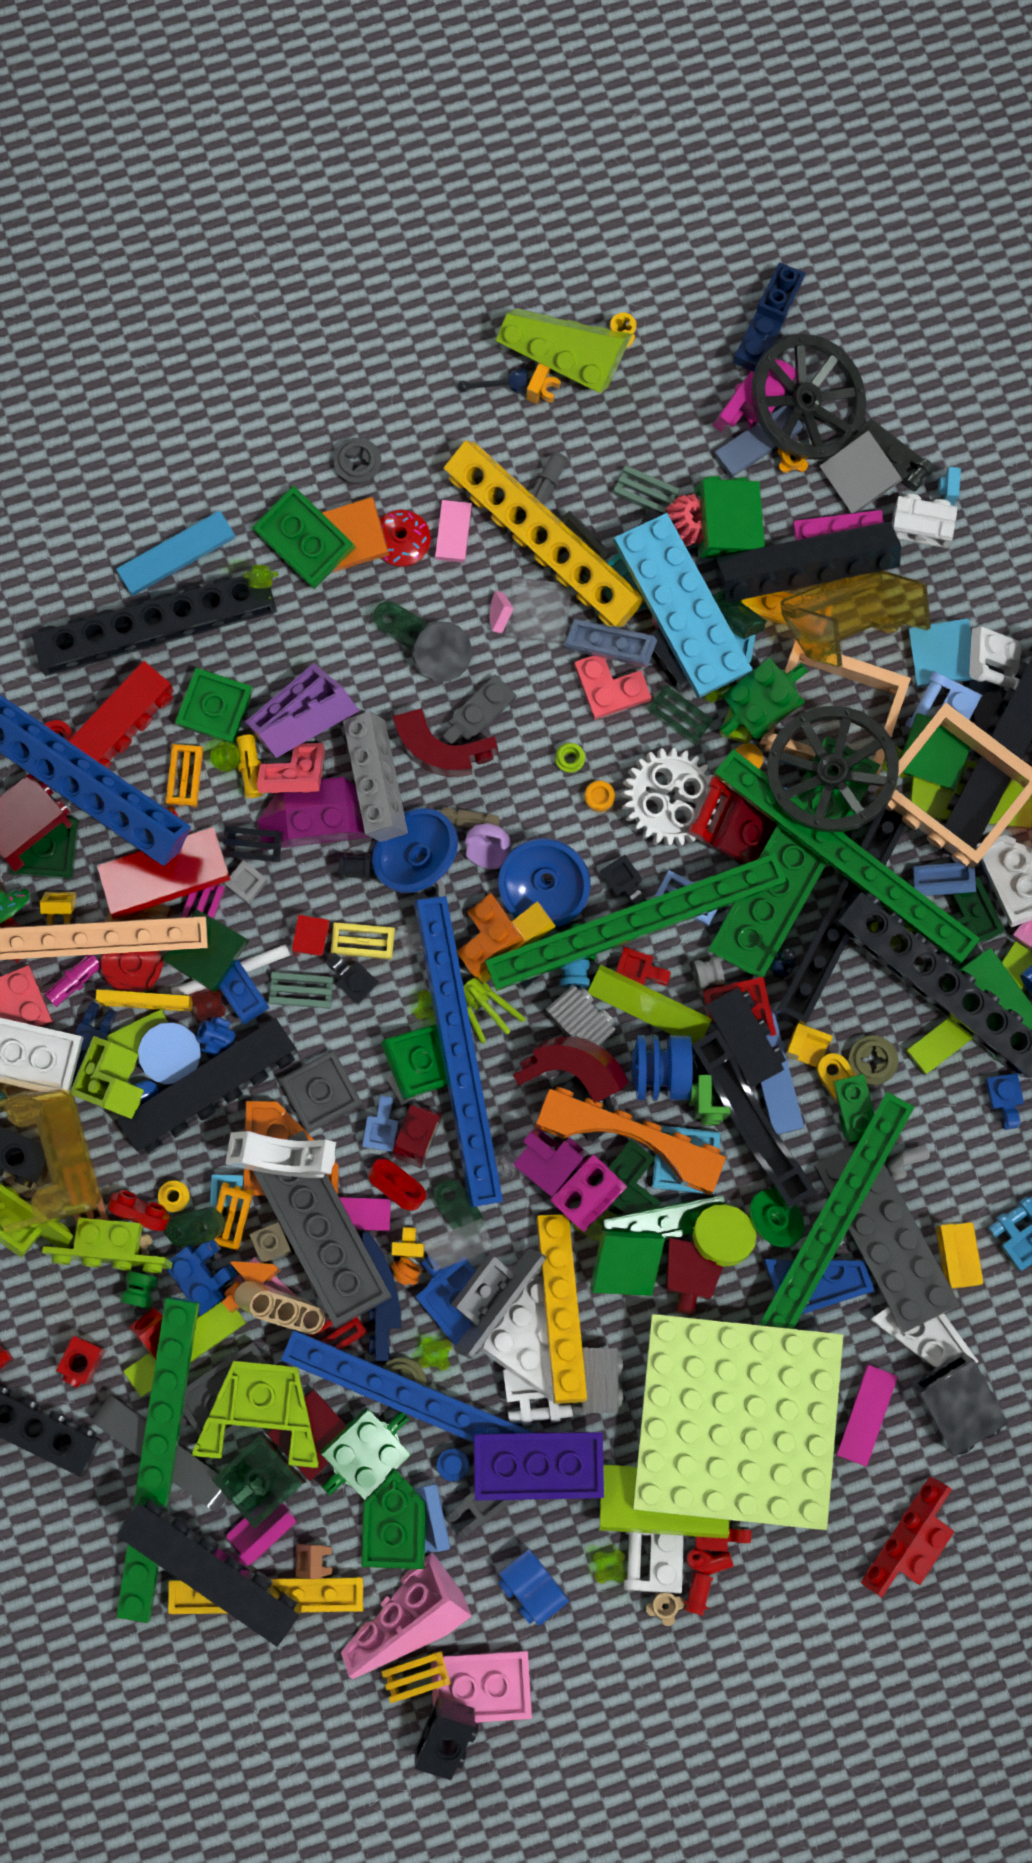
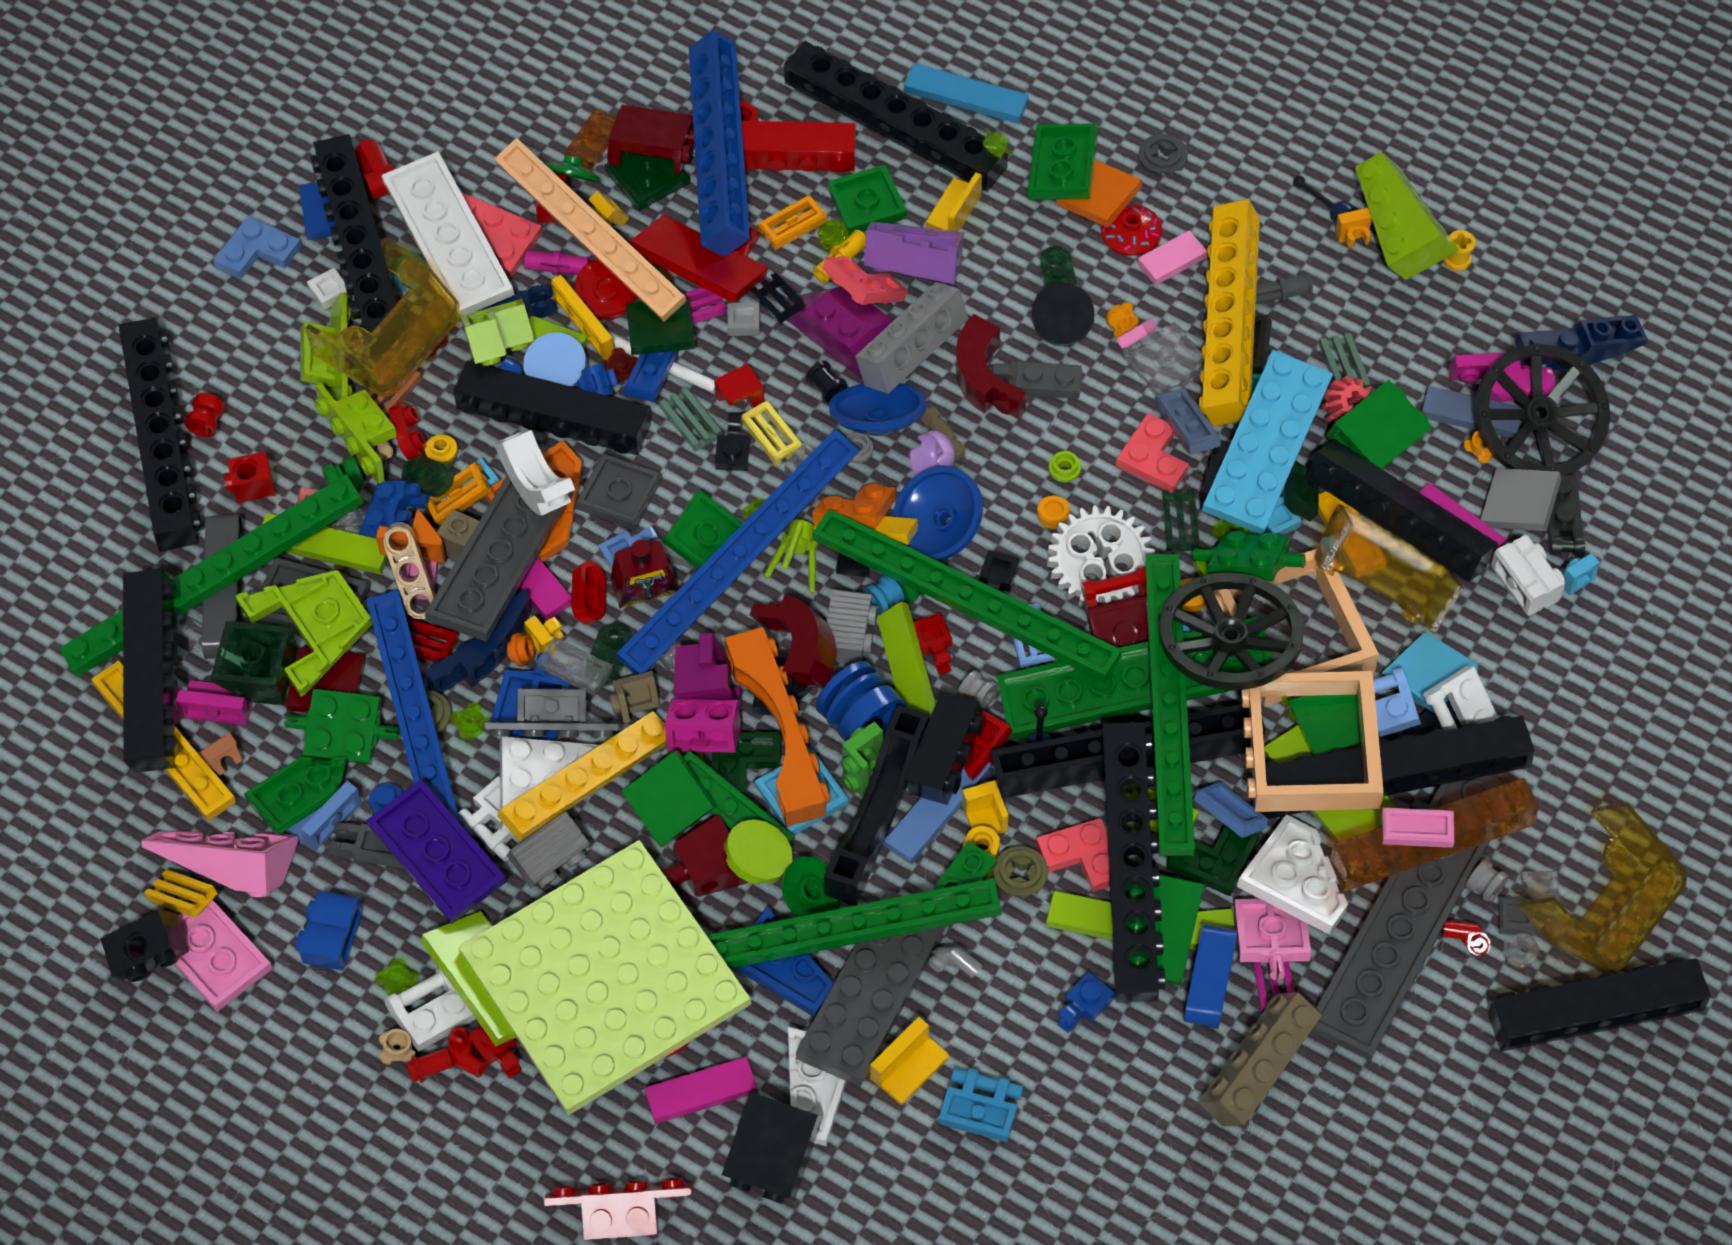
camera: 55 degrees right, 20 degrees down
none -> dark tan bracket [609,671,660,724]
none -> yellow panel [926,172,982,231]
none -> coral plate [1036,818,1110,892]
none -> light orange plate [1106,302,1139,338]

